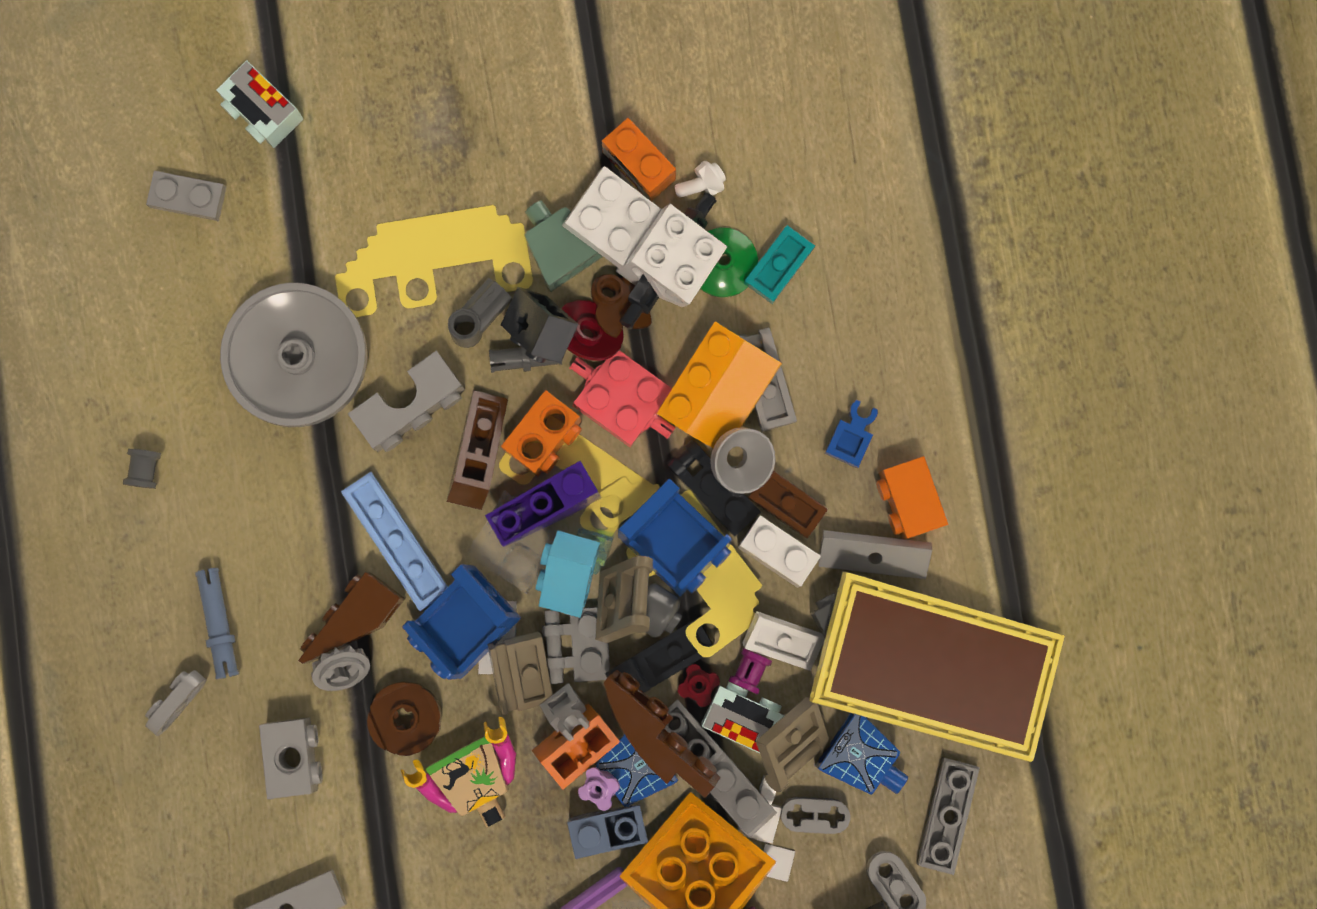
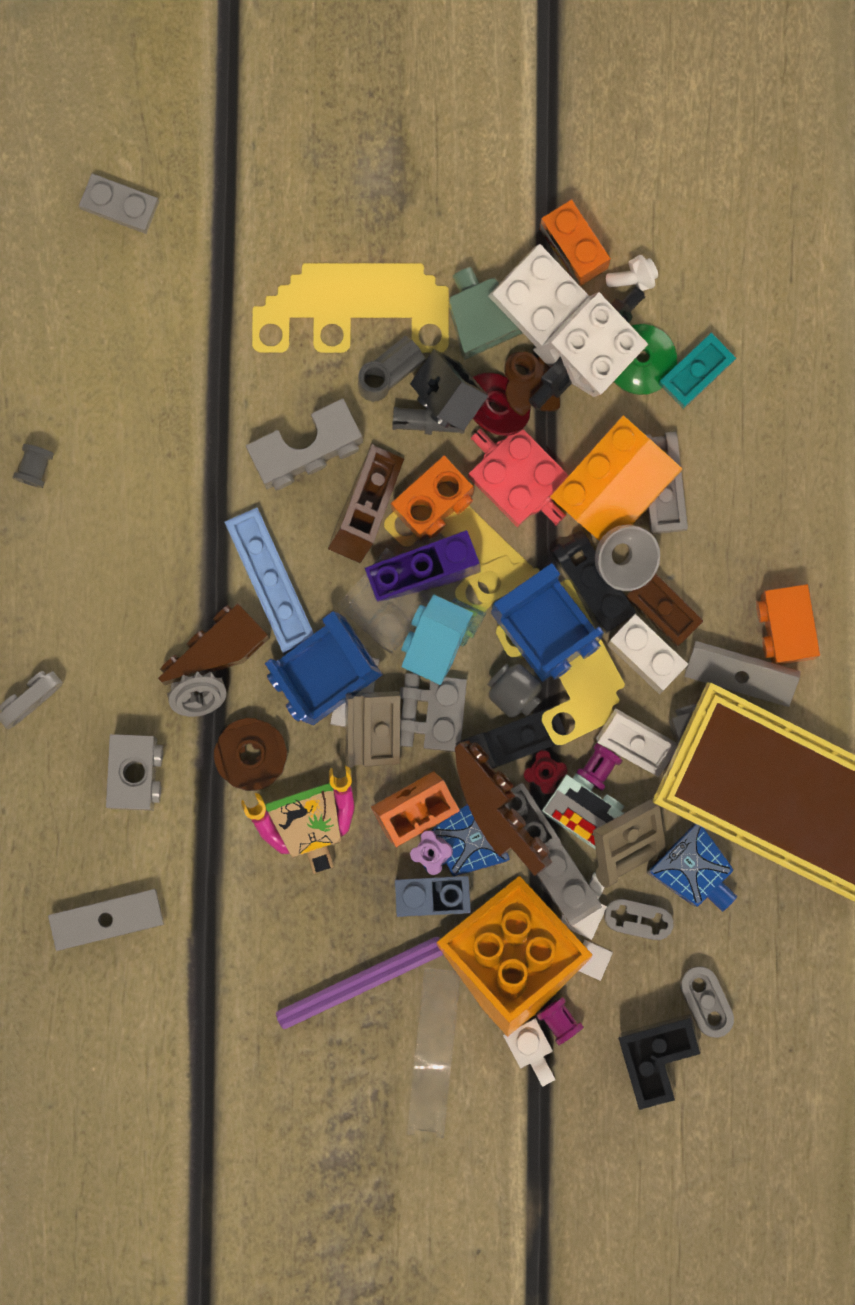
camera: 15 degrees right, 0 degrees up
sand blue pin [195,568,239,680] -> none
brick [216,60,303,148] -> none
light grey dish [220,283,367,427] -> none
light grey plate [540,683,590,741] -> none
dark tan plate [595,556,653,643] -> none
blue plate [824,400,878,468] -> none
light grey tile [917,757,980,875] -> none

